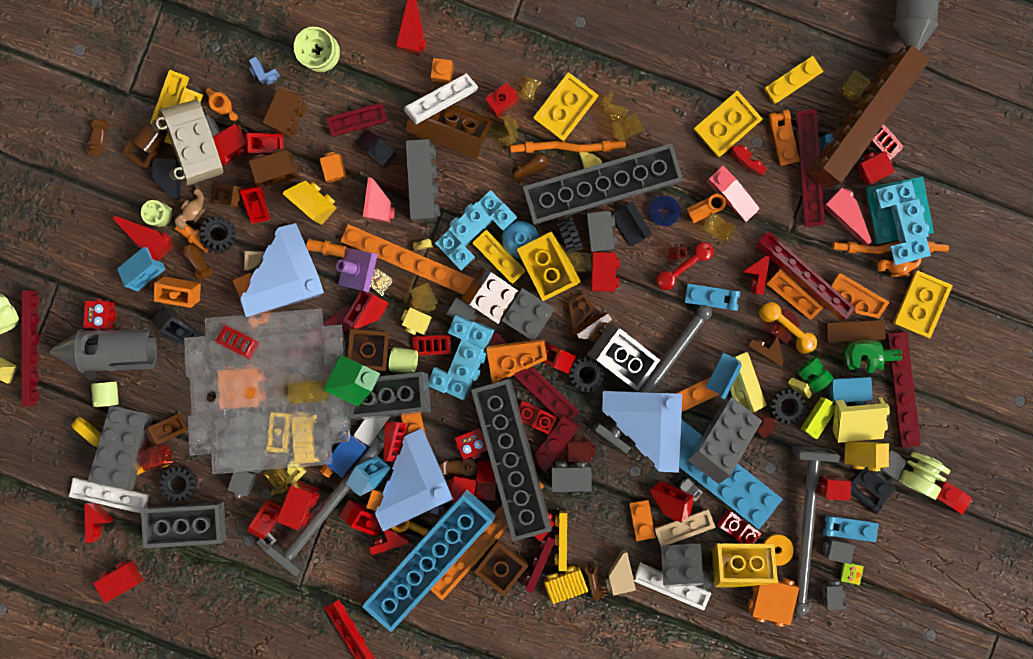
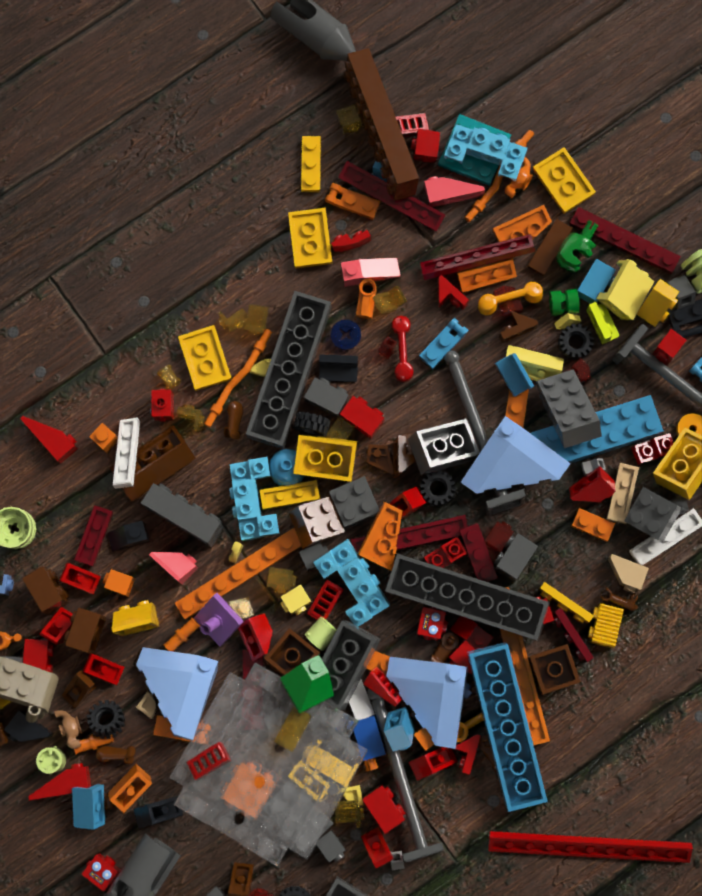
camera: 50 degrees left, 10 degrees down
none -> red slope [59,562,101,594]

